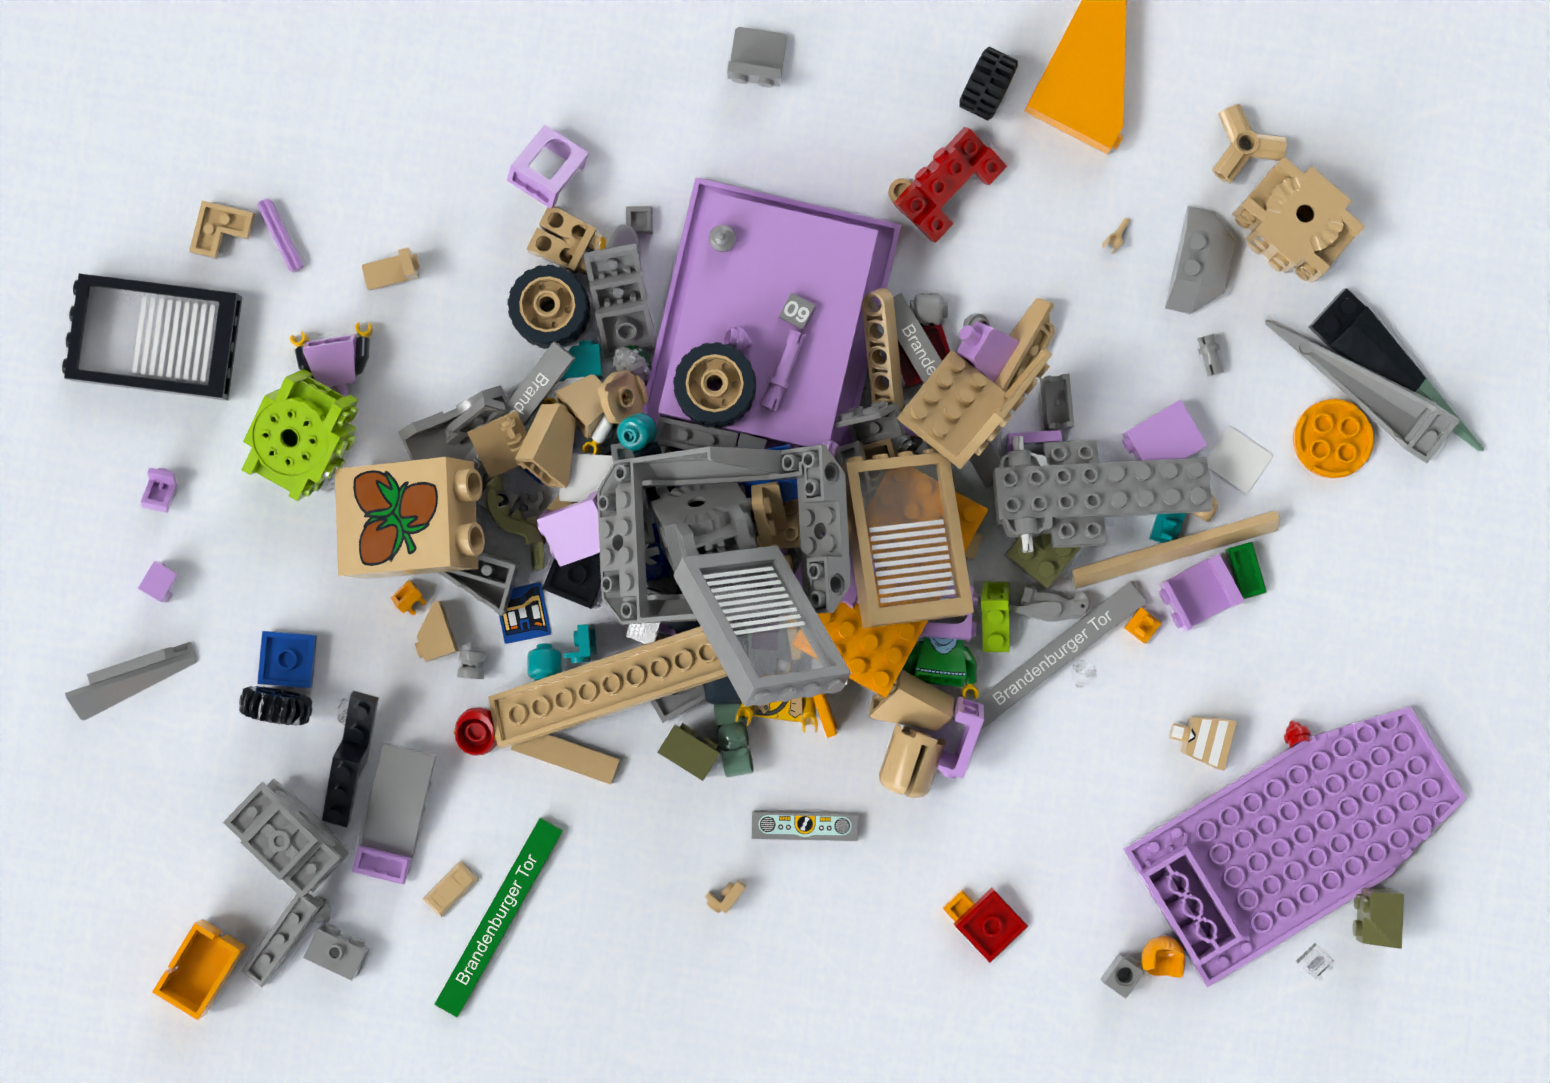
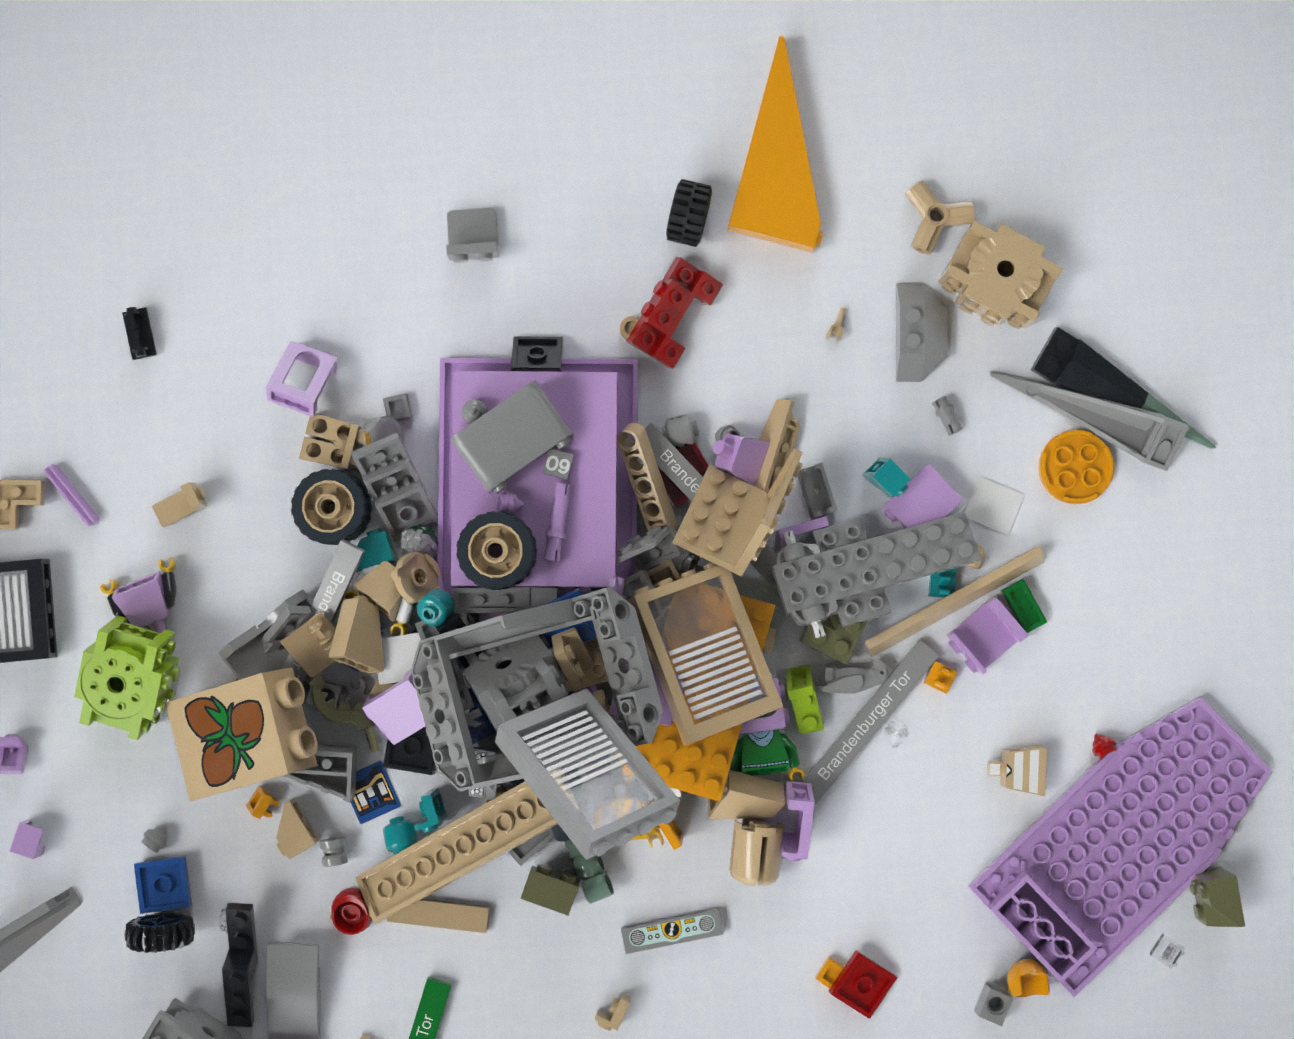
camera: 10 degrees left, 0 degrees up
none -> black hinge [122,307,157,360]
none -> light grey plate [141,827,167,853]
none -> light grey windscreen [450,380,573,494]
none -> black tile [511,336,563,372]
none -> teal slope [862,458,911,497]

